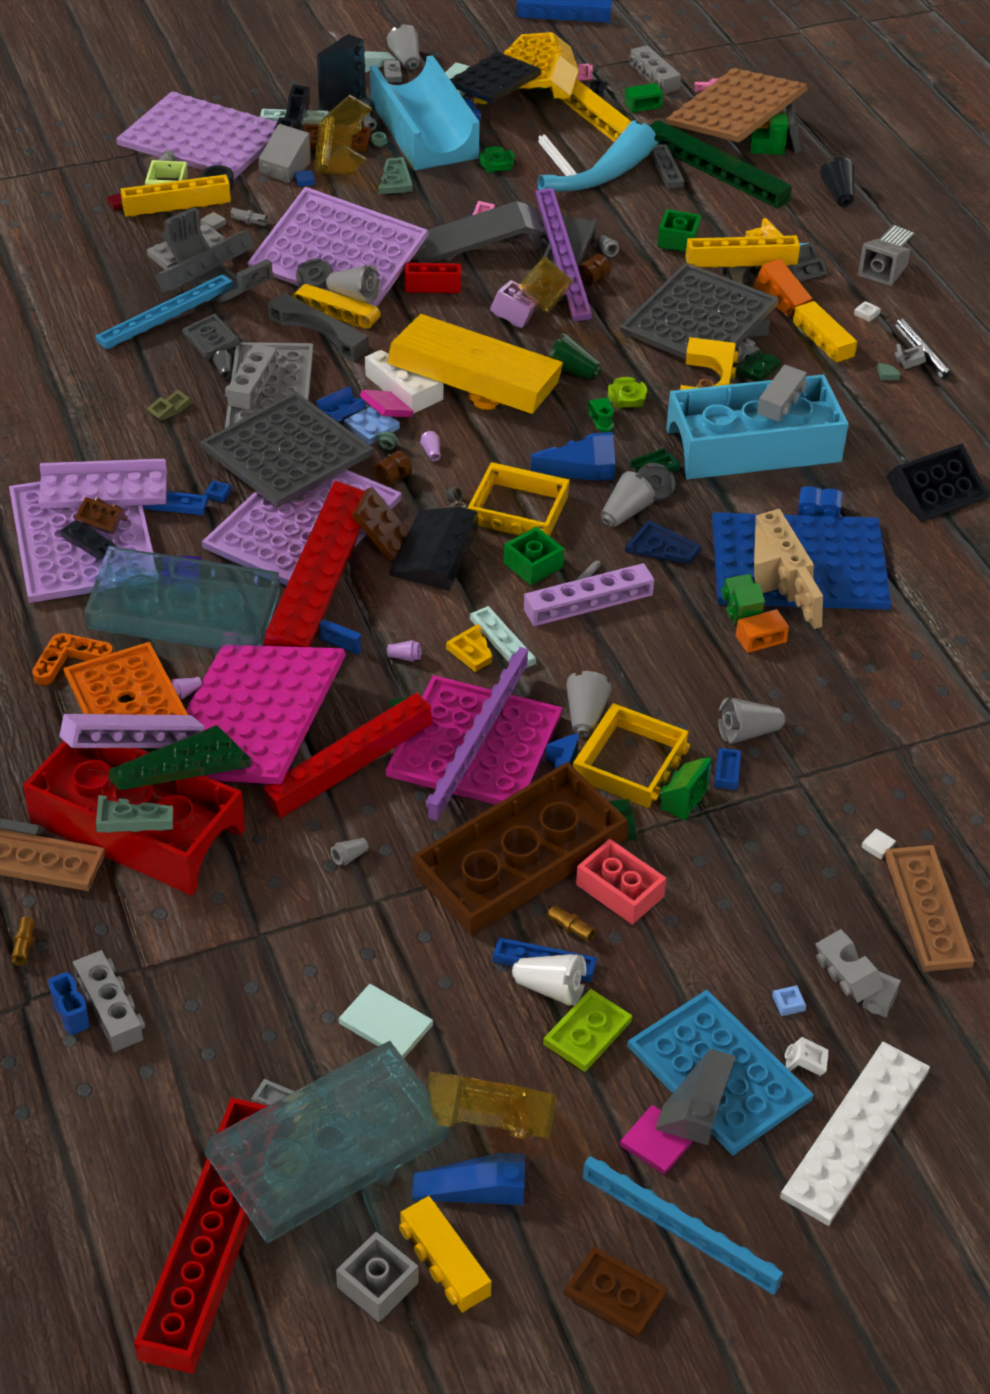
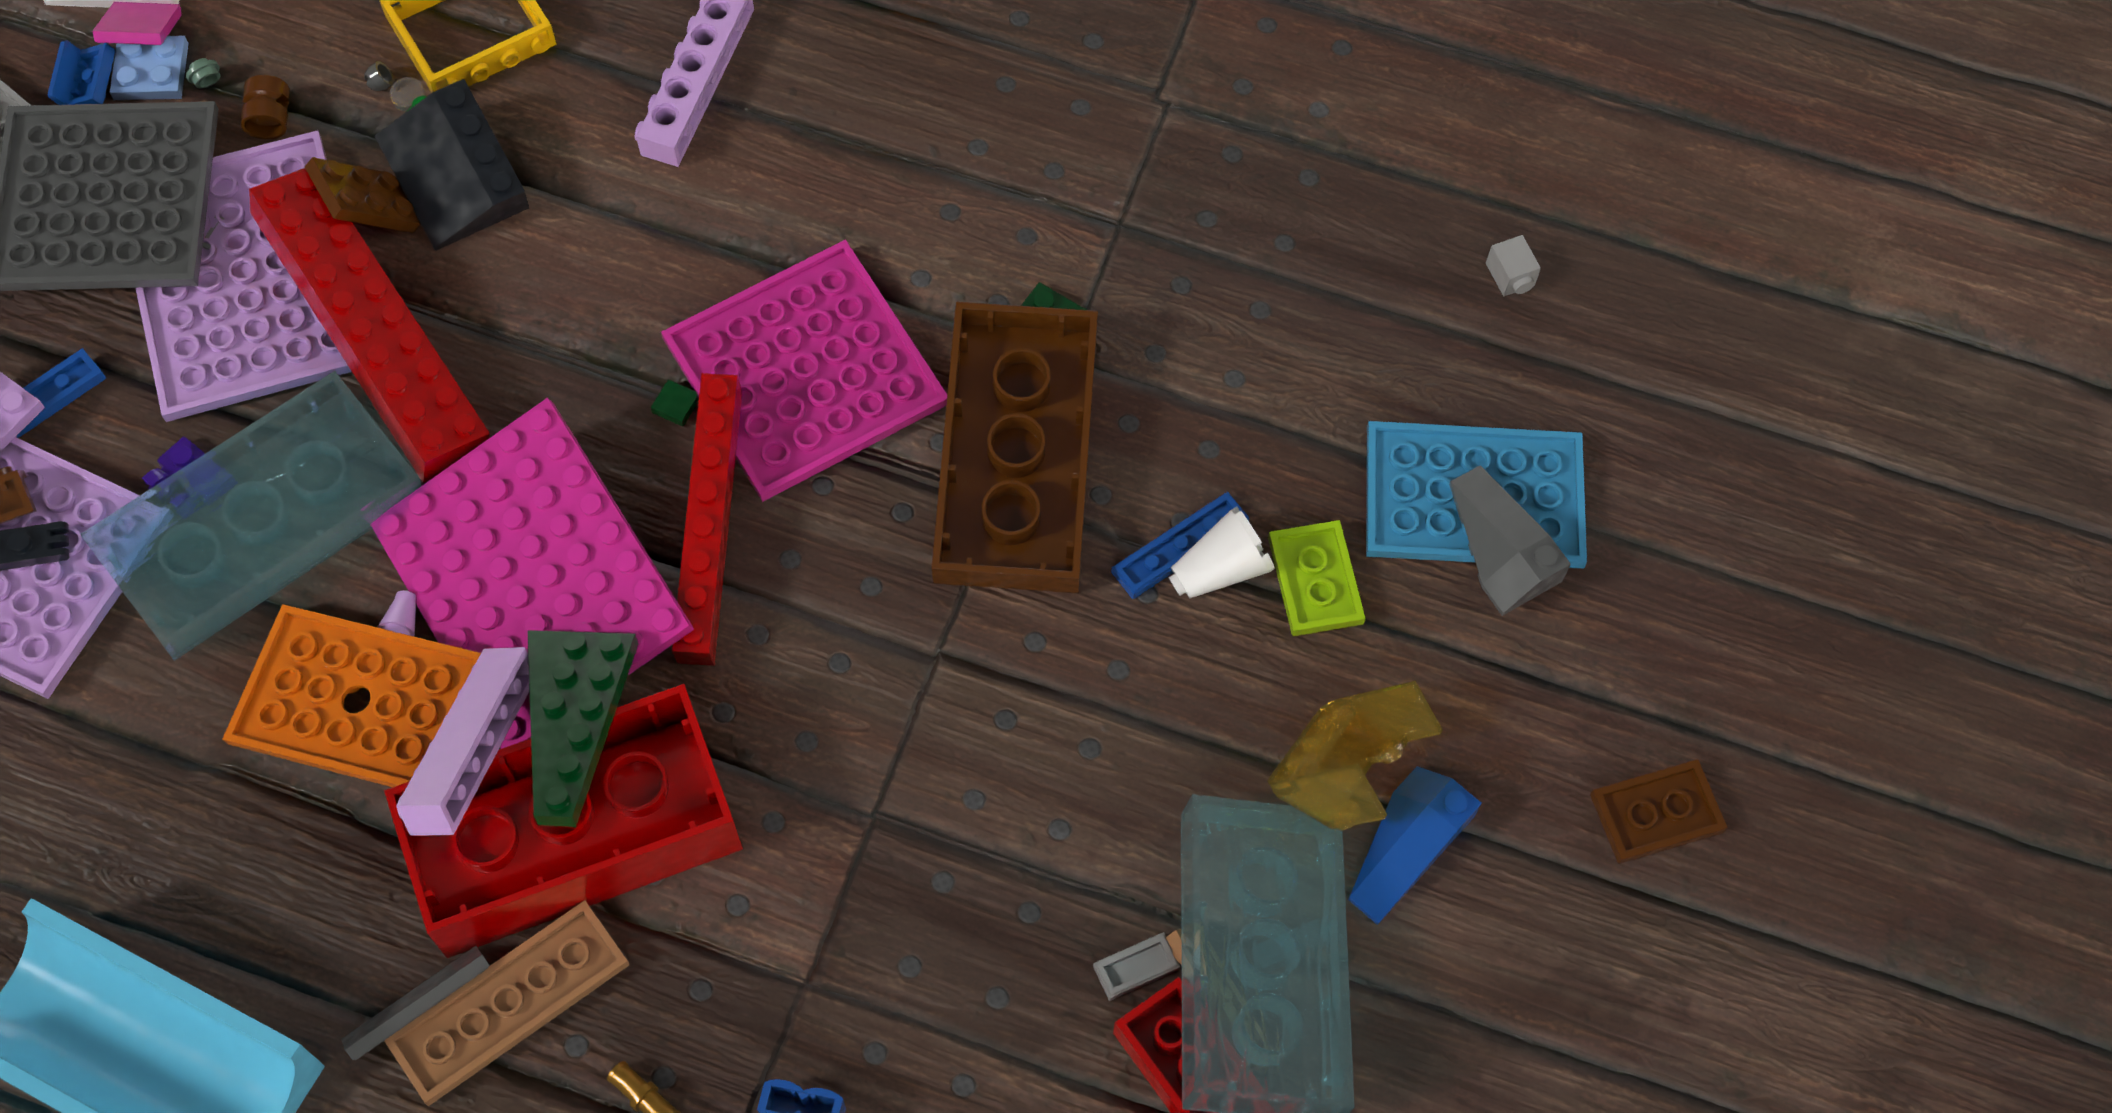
camera: 50 degrees left, 20 degrees up
orange beam [32,633,113,685] -> none
light grey brick [73,950,145,1052] -> none
sand green wing [96,795,173,833] -> none
blue tile [204,481,232,503] -> none
blue tile [319,619,362,655] -> none
light grey cone [331,838,369,865] -> none
light grey brick [336,1232,419,1322] -> none
light aqua tile [339,984,433,1061] -> none
lavender cone [387,640,421,662] -> none
yellow brick [399,1196,492,1313] -> none
lavender cone [420,431,441,462] -> none
medium lavender plate [426,647,528,821] -> none
yellow wing [446,624,492,672] -> none
light aqua tile [470,606,536,668] -> none
green brick [503,526,565,586] -> none
blue slope [546,734,579,769] -> none
pearl gold pin [547,905,597,943] -> none
light grey cone [566,671,612,737] -> none
yellow window [573,703,690,808] -> none
light grey piece [574,560,601,581] -> none
coral brick [576,839,666,925] -> none
dark azure plate [583,1156,783,1295] -> none
dark pink tile [620,1105,693,1176] -> none
green slope [659,757,712,820] -> none
blue tile [714,748,742,790] -> none
light grey cone [718,698,785,744] -> none
light blue tile [772,985,806,1016] -> none
white plate [780,1042,930,1226] -> none
white bracket [785,1037,829,1076] -> none
light grey arch [815,929,884,1003] -> none
white tile [861,829,896,860] -> none
medium nougat plate [885,845,974,972] -> none

